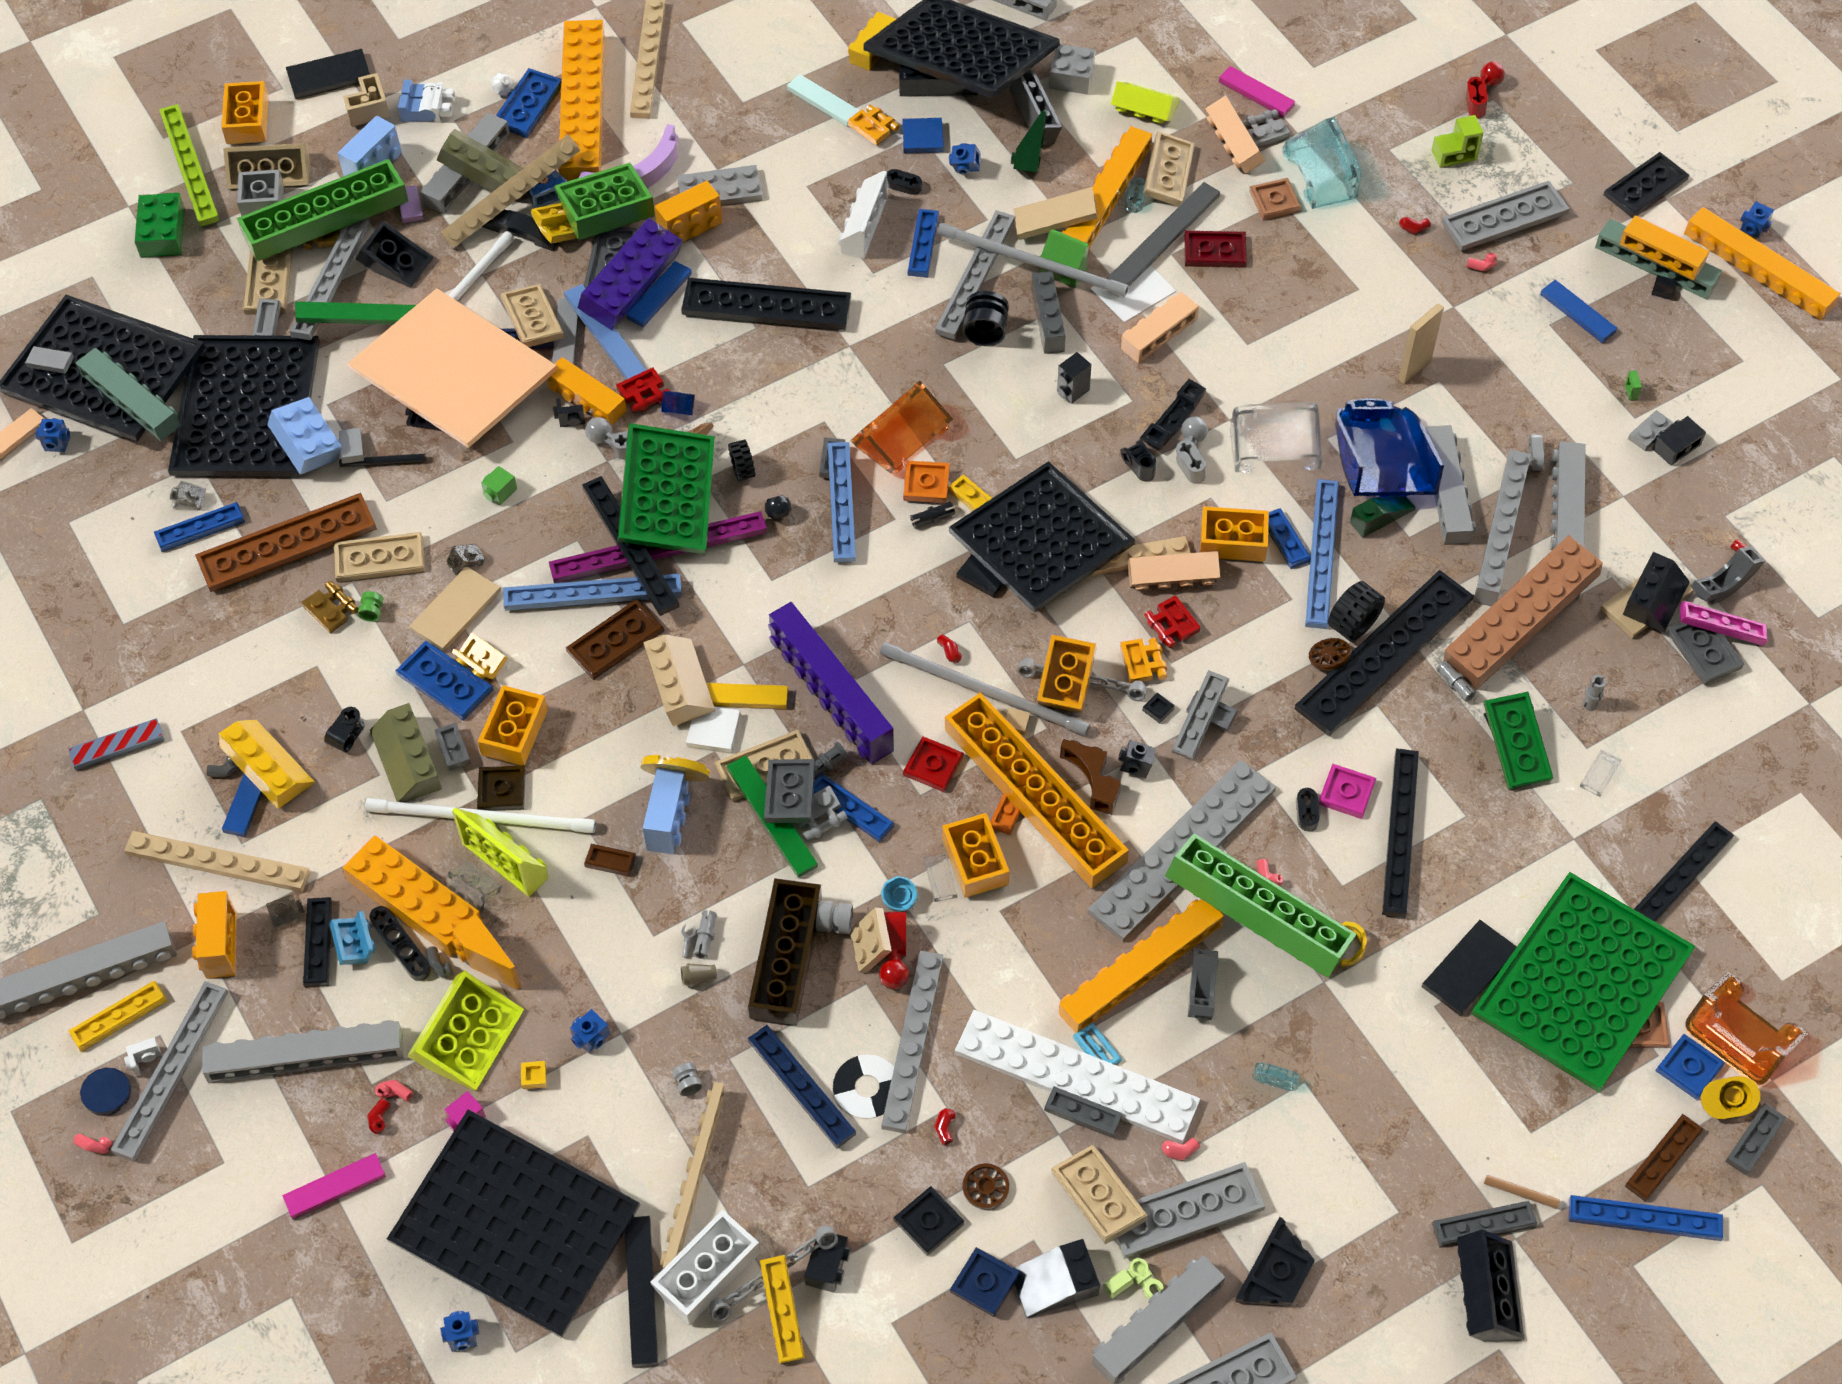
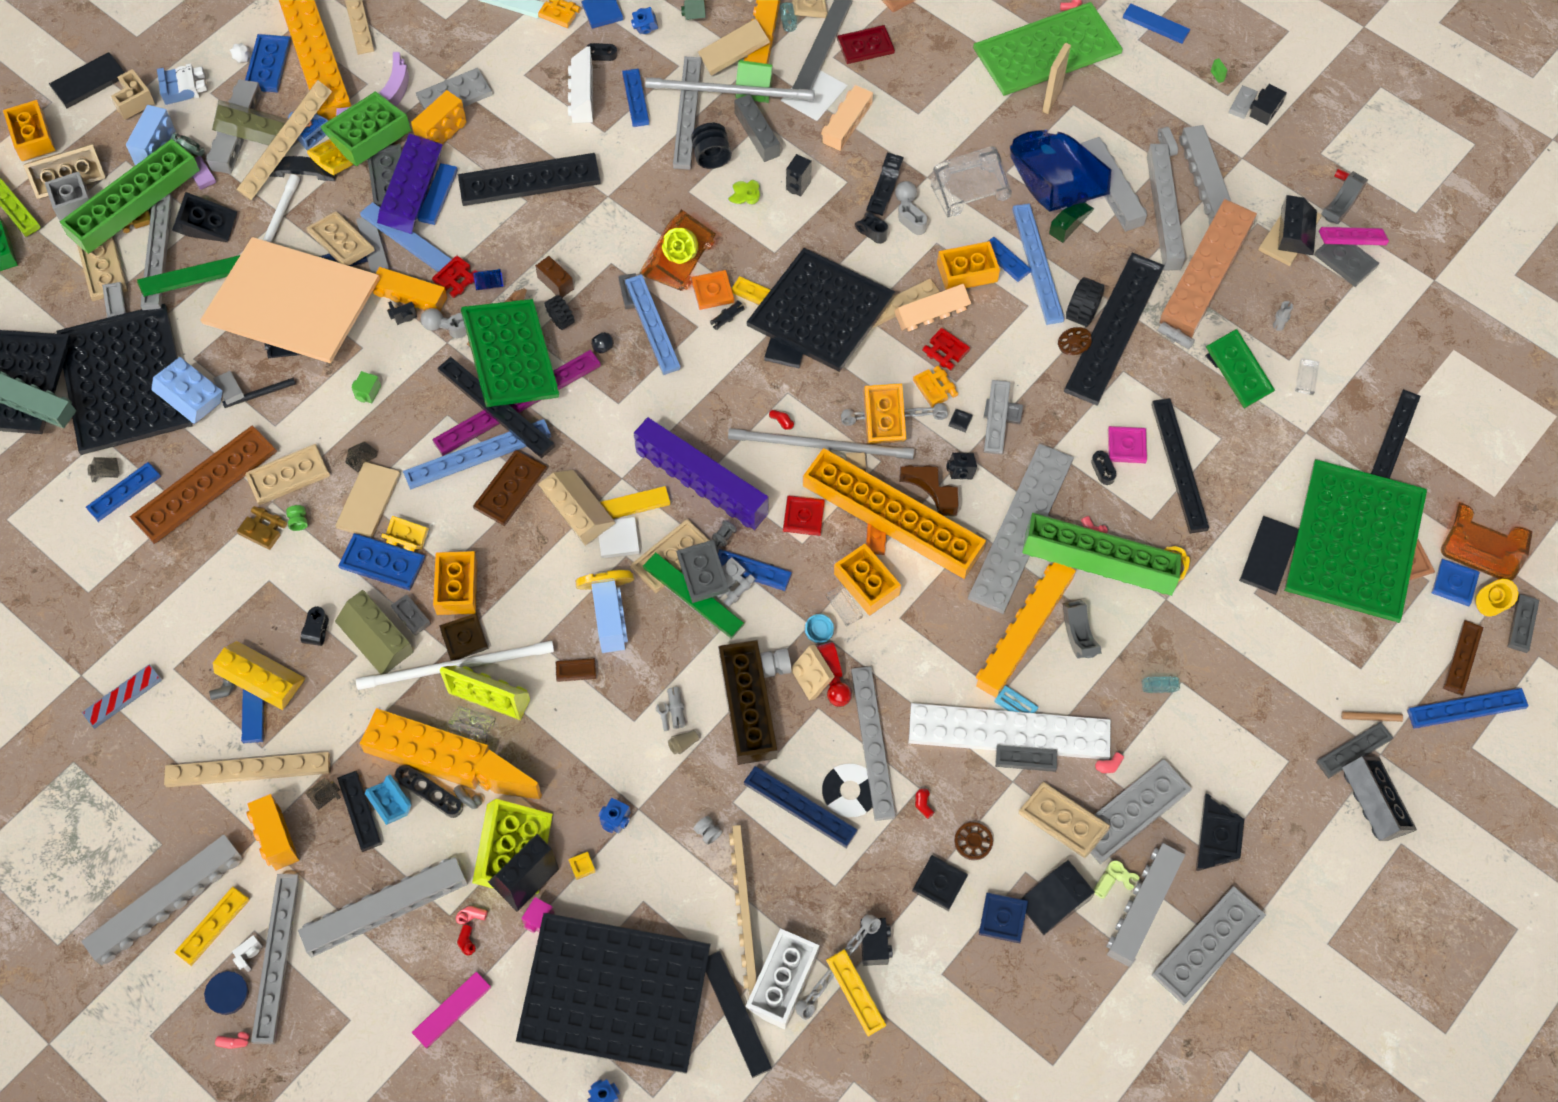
camera: 20 degrees left, 5 degrees up
none -> sand green tile [171,132,205,156]
none -> black slope [488,834,559,912]
none -> reddish brown brick [535,256,574,298]
none -> neon yellow cylinder [662,228,698,264]
none -> lime plate [728,180,760,204]
none -> bright green plate [973,2,1123,96]

